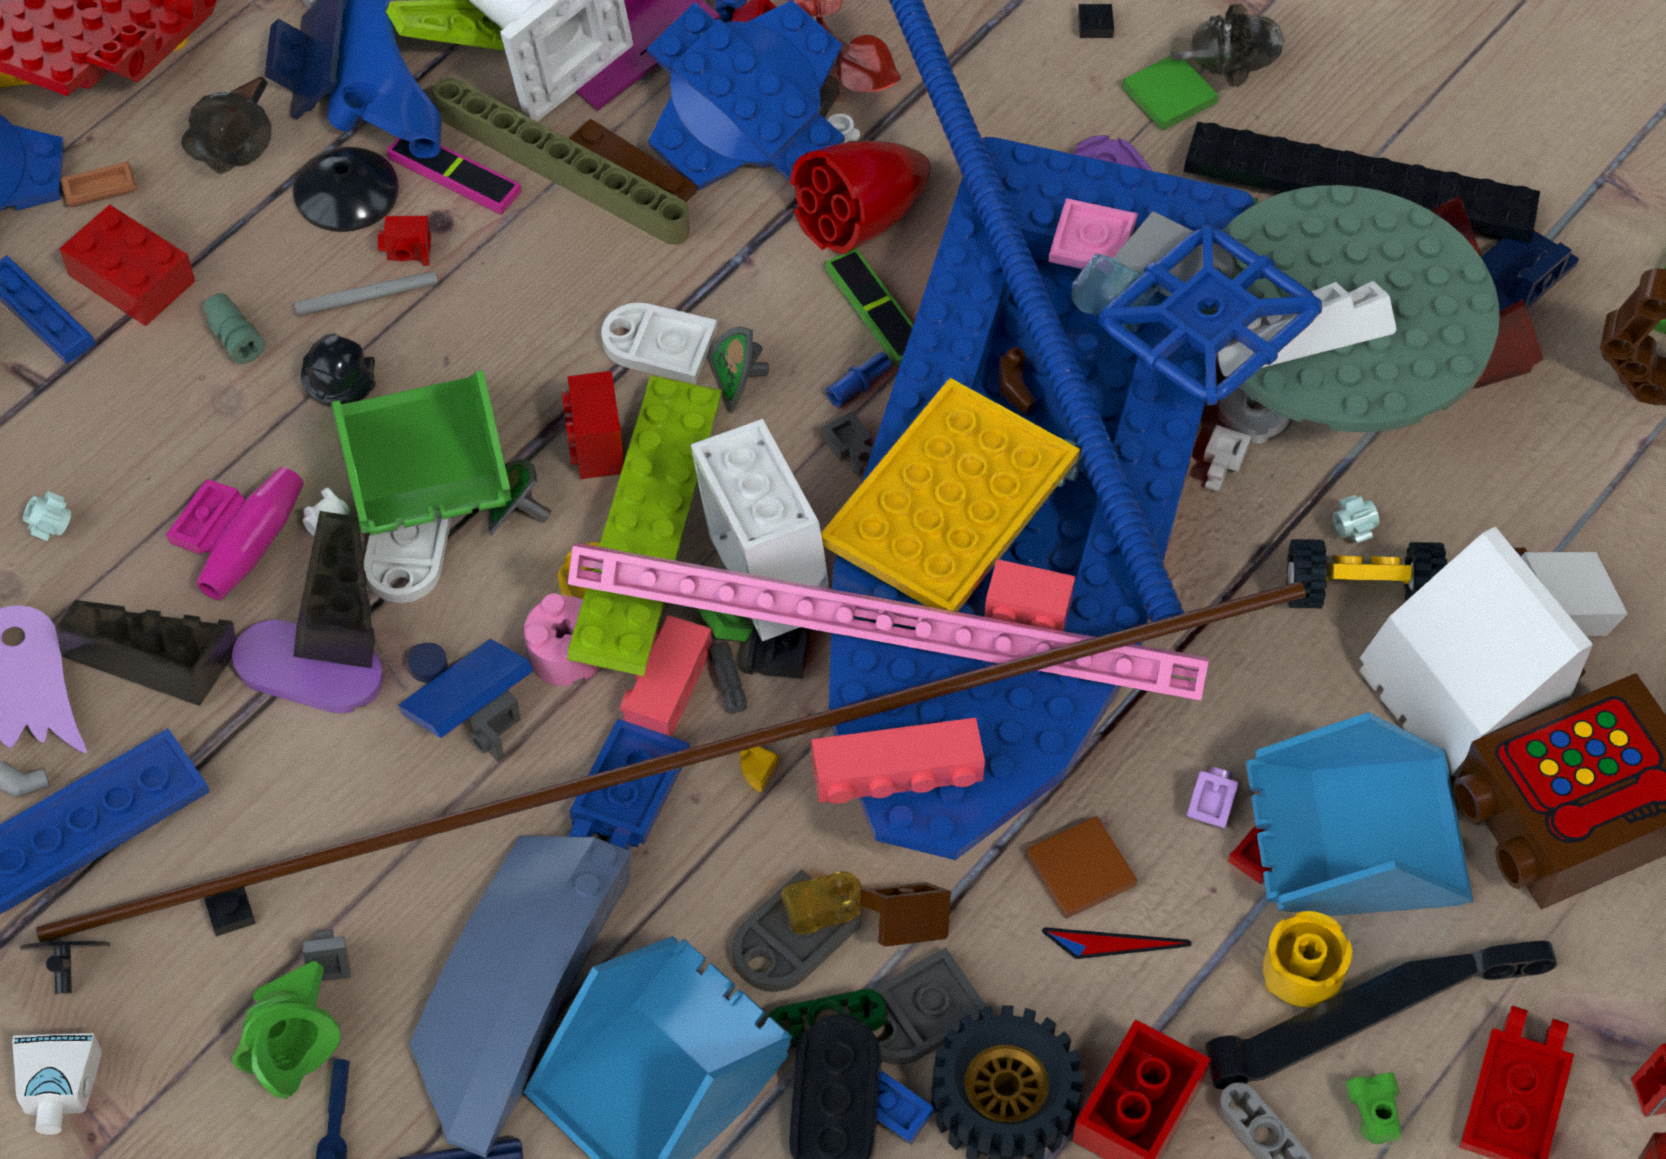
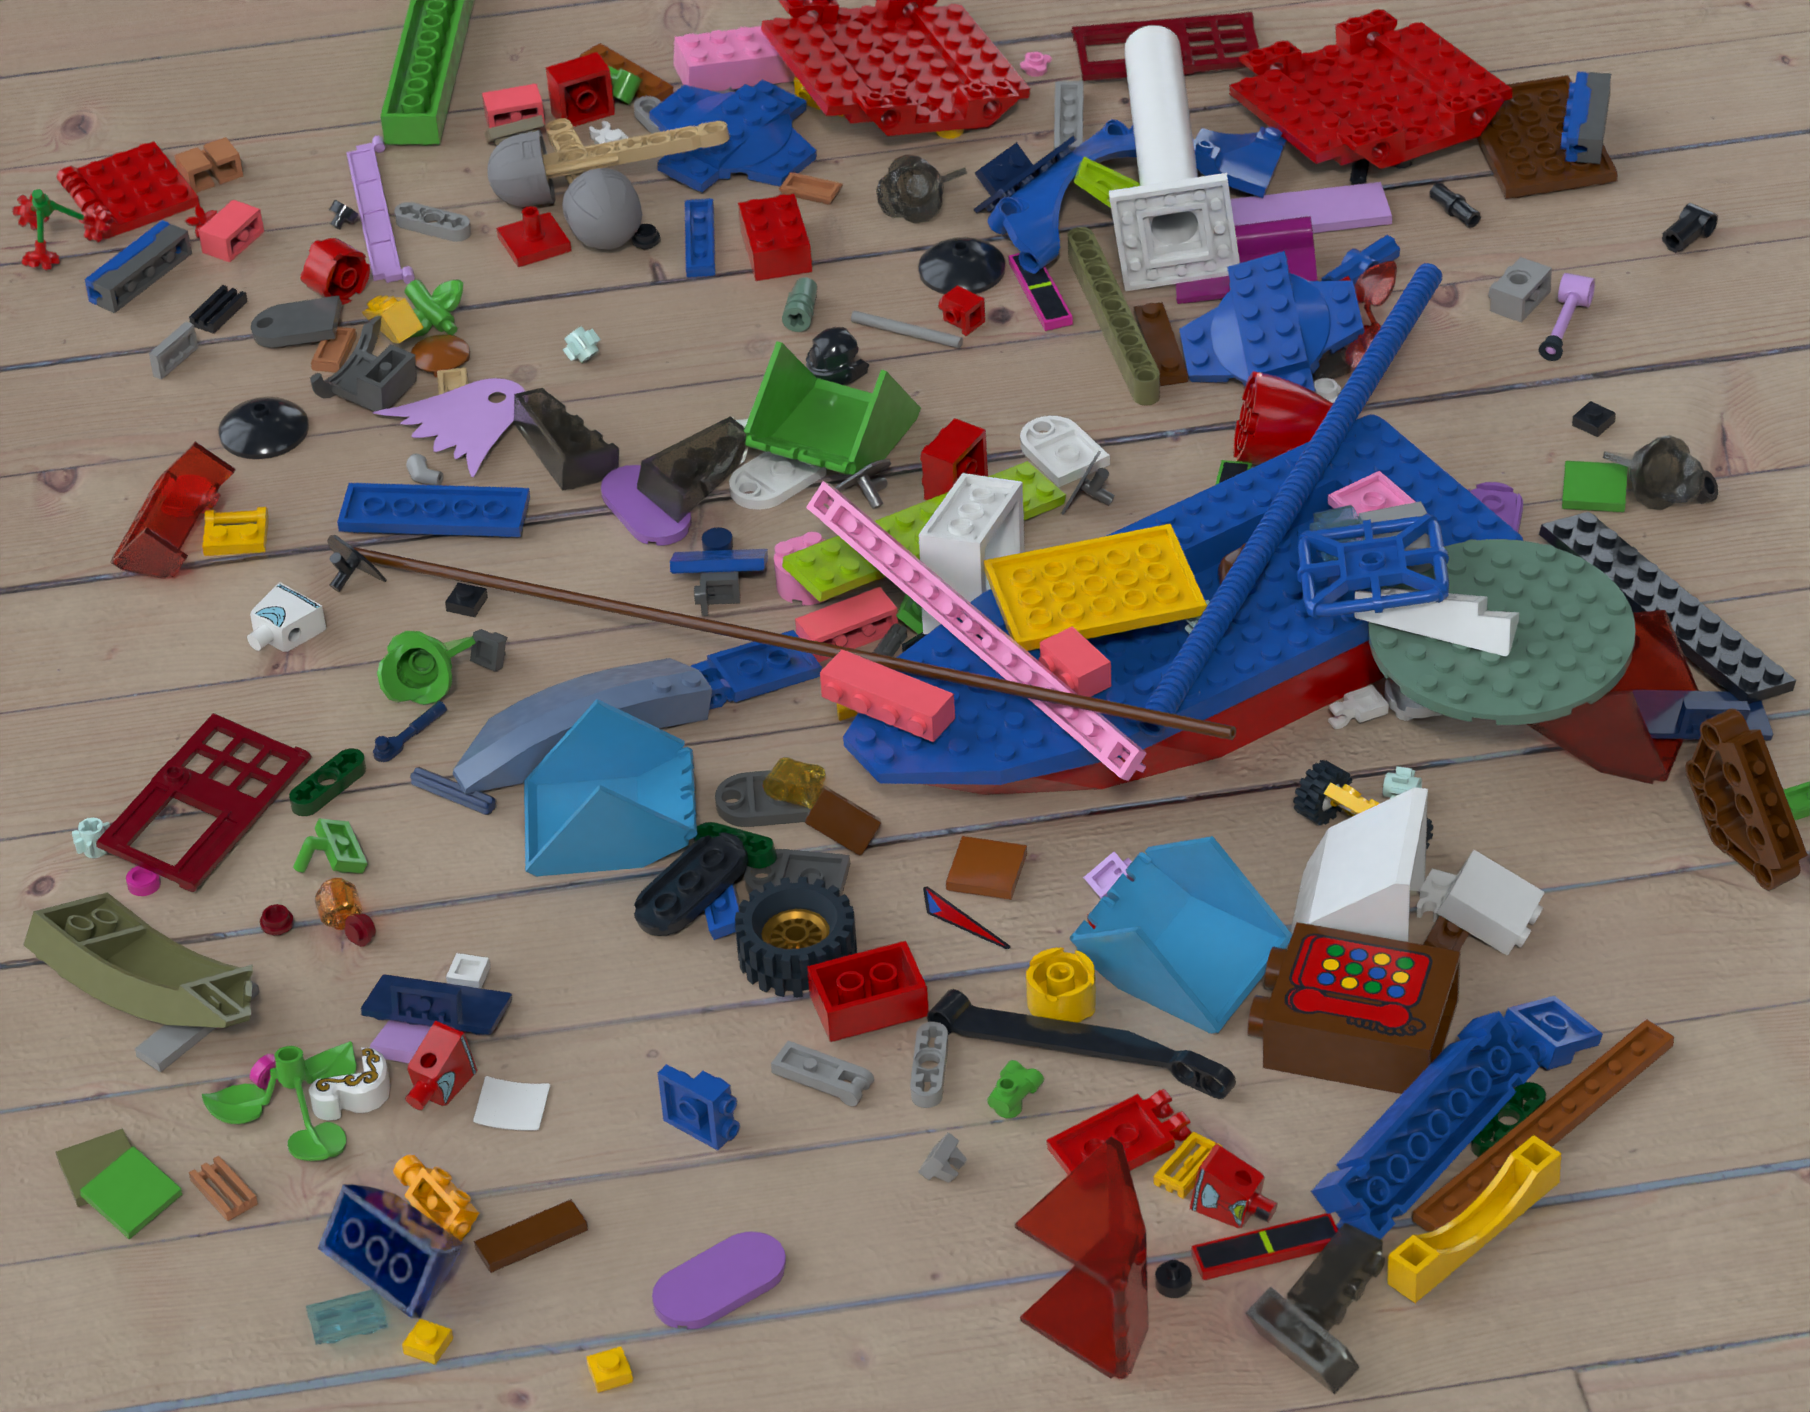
camera: 45 degrees right, 15 degrees down
dark pink plate [166,467,304,601] -> none
none -> yellow tile [1153,1132,1223,1199]

